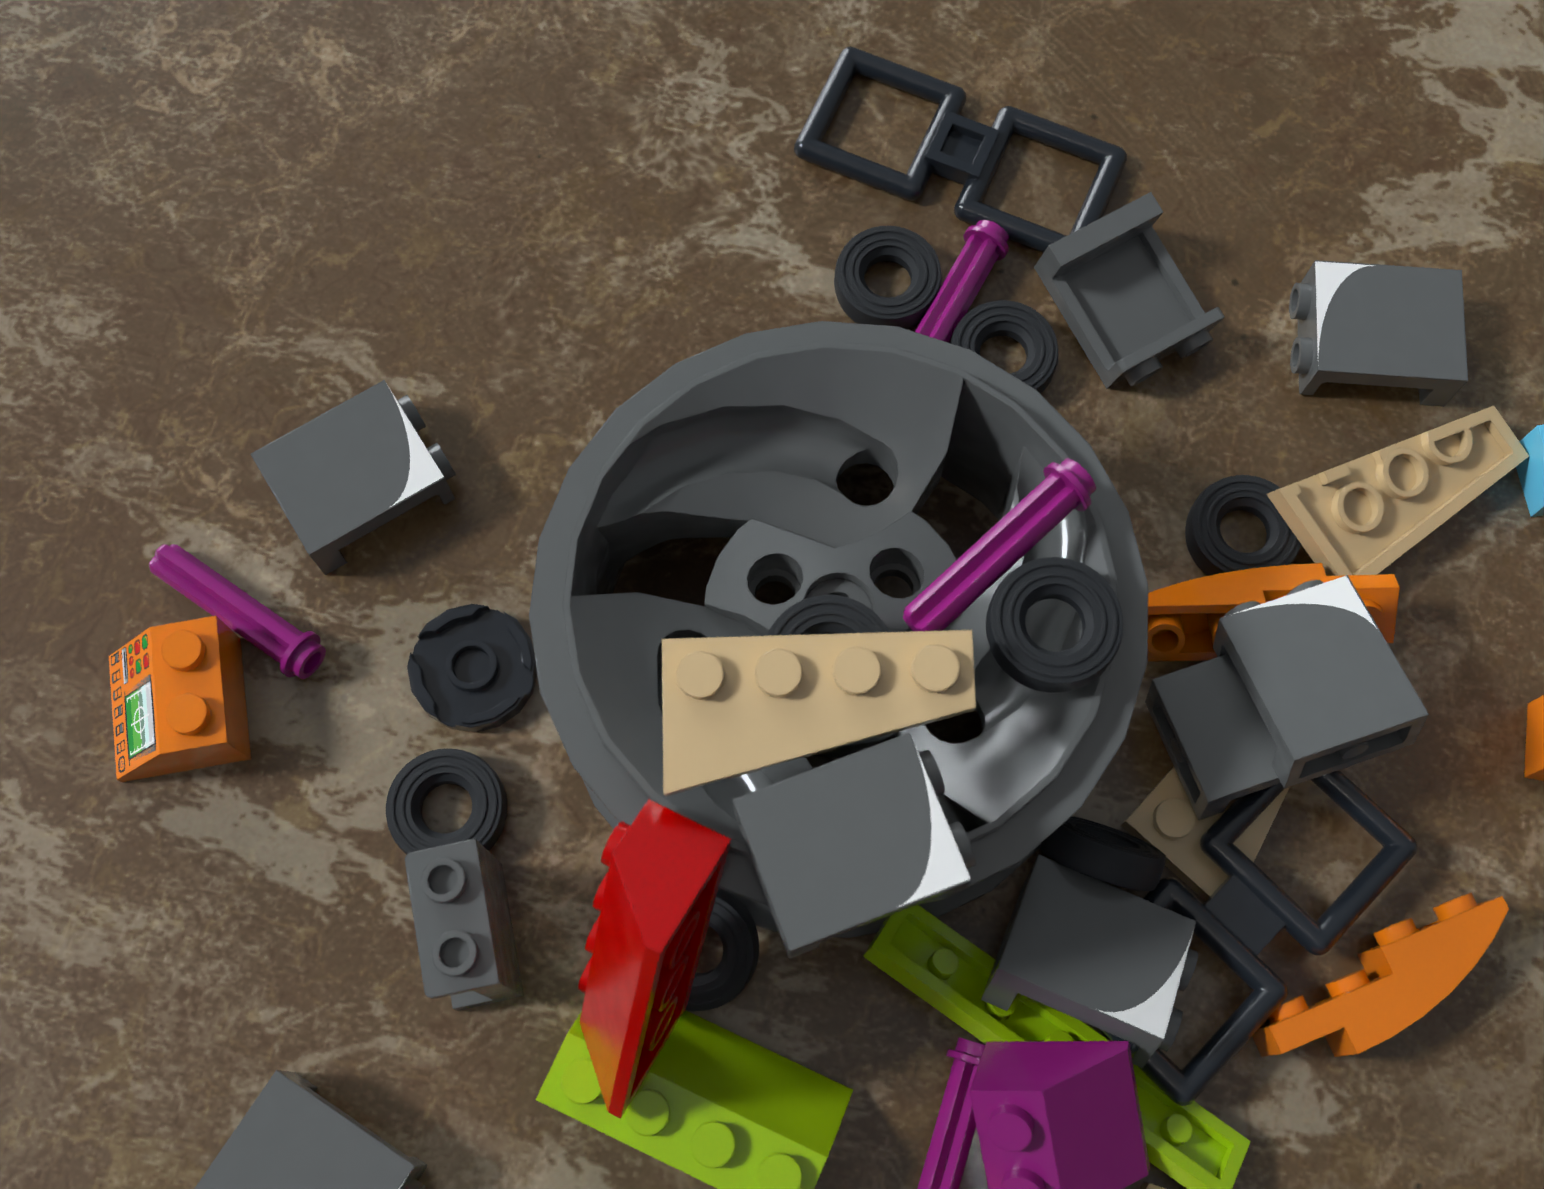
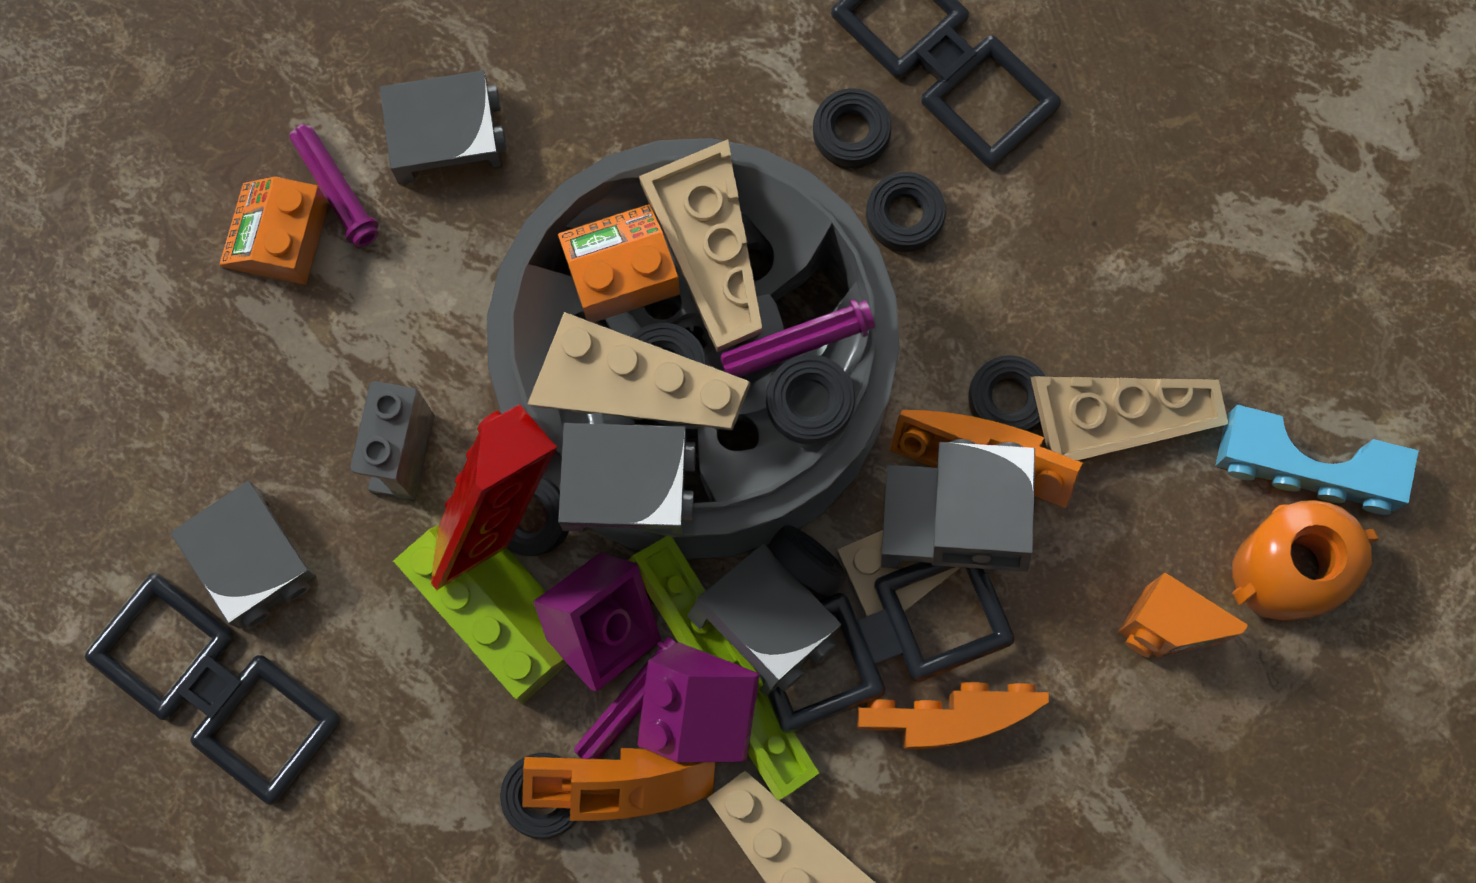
camera: 25 degrees right, 5 degrees up
black tyre [386,748,507,854] -> none
black tile [407,604,537,733] -> none
magenta axle [915,220,1009,343] -> none
dark grey panel [1034,192,1225,389] -> none
dark grey panel [1289,260,1468,407] -> none
none -> magenta slope [533,553,661,692]
none -> orange slope [558,204,680,323]
none -> tan wing [639,139,762,353]

